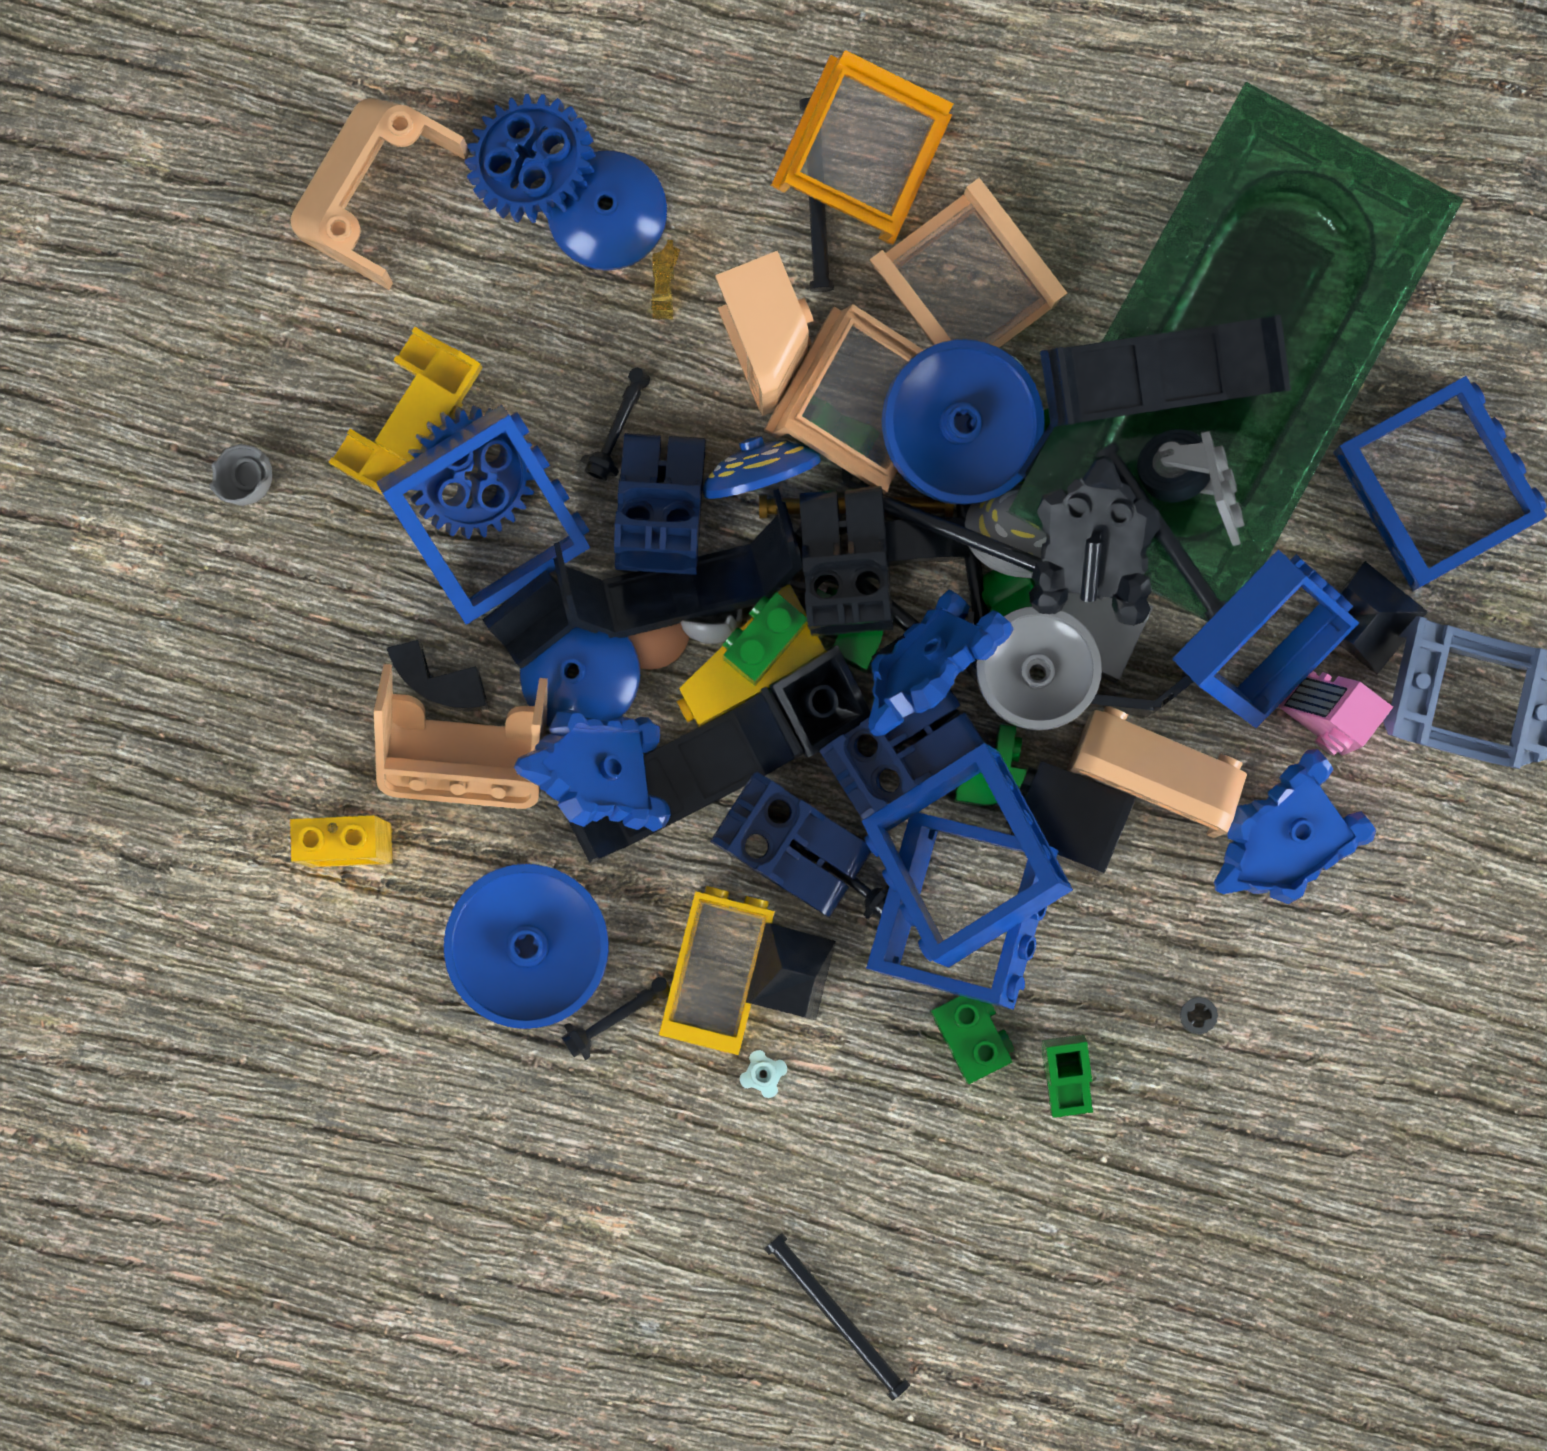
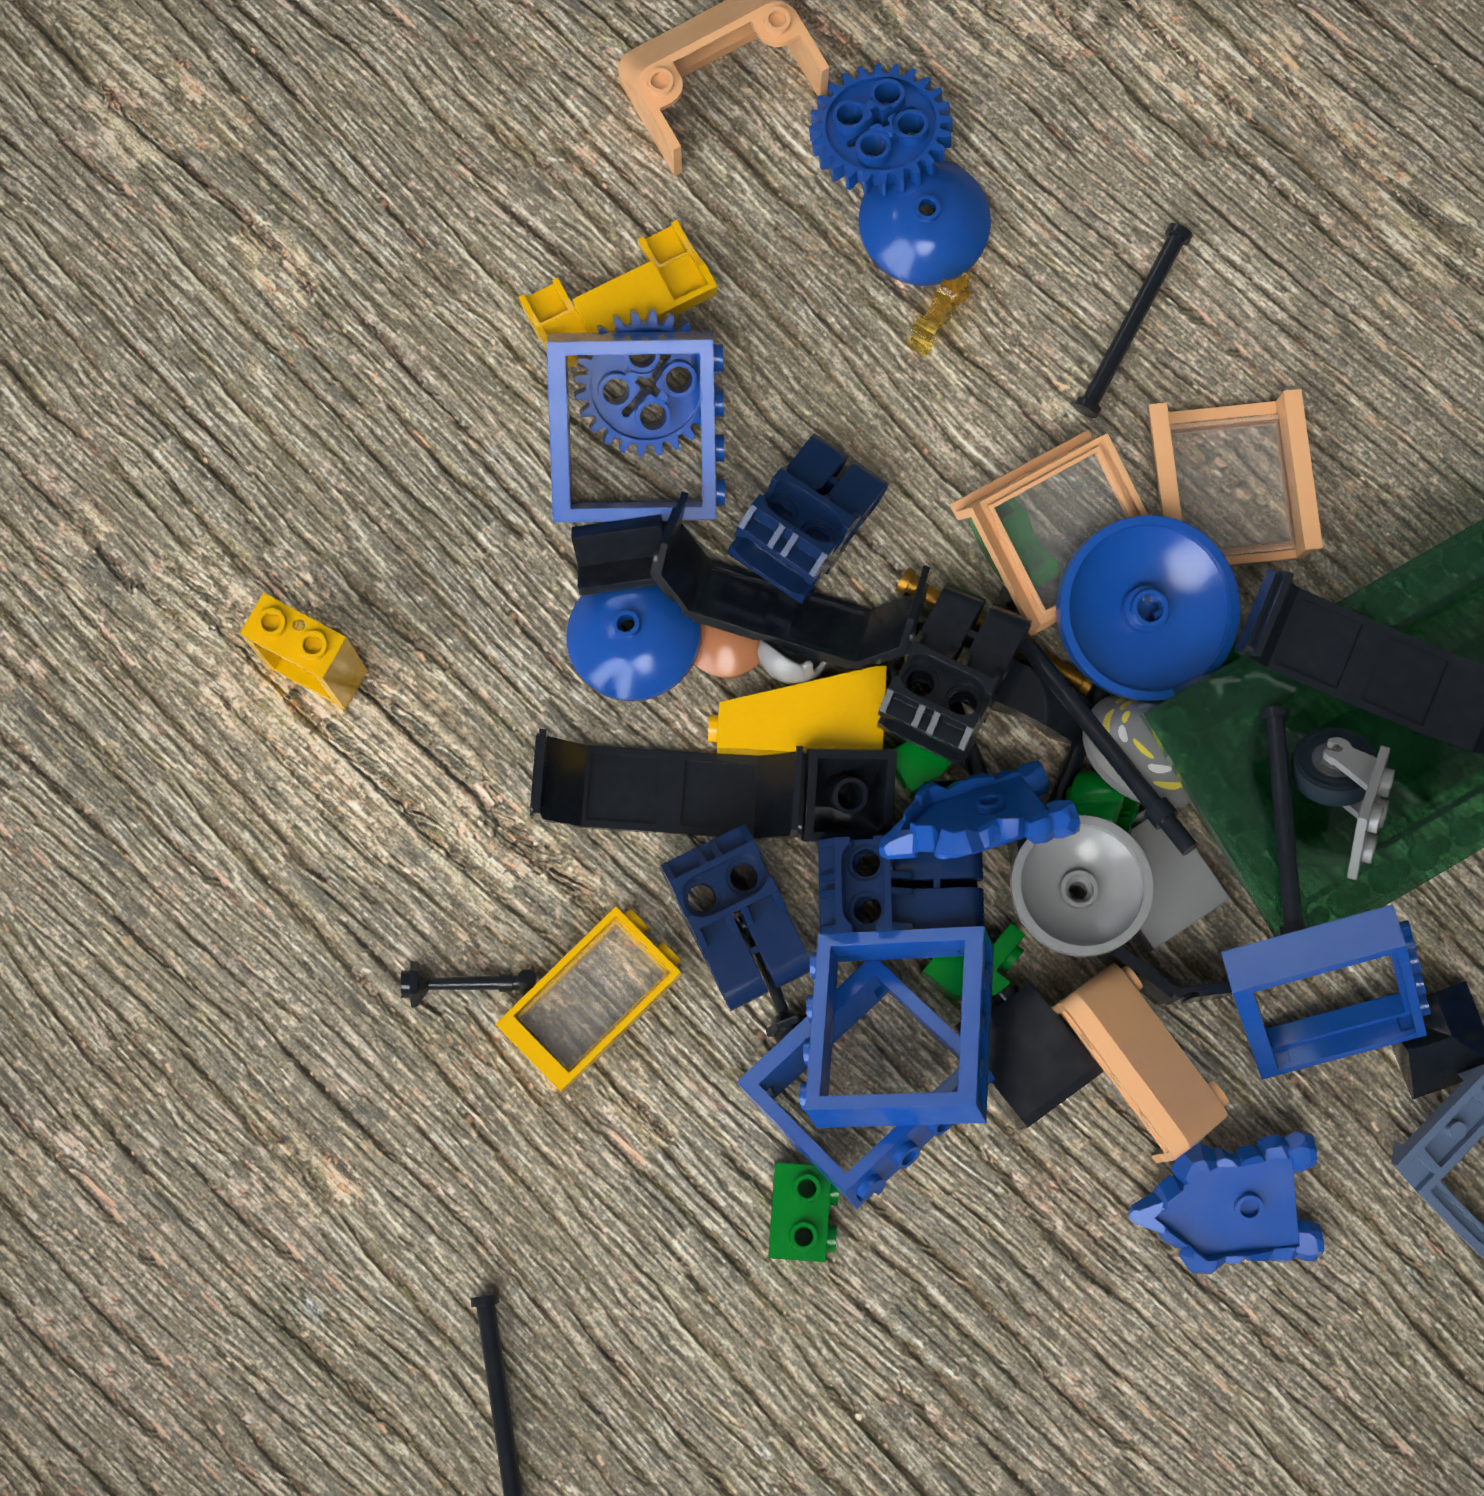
camera: 30 degrees right, 5 degrees down
light grey hair [209,444,272,506] -> none
light nougat windscreen [374,664,548,809] -> none
black brick [387,640,489,712] -> none
blue dish [444,864,609,1029] -> none
blue shield [514,710,671,832] -> none
black piece [580,367,650,481] -> none
blue dish [702,436,821,499] -> none
light nougat windscreen [715,251,813,416] -> none
green brick [722,592,808,686] -> none
light aqua plate [740,1050,787,1098] -> none
black slope [746,922,836,1020] -> none
piece [770,50,954,245] -> none
black shield [1029,456,1161,626] -> none
green brick [1042,1034,1093,1118] -> none
dark grey bush [1180,997,1218,1035] -> none
bright pink wedge [1278,671,1393,756] -> none

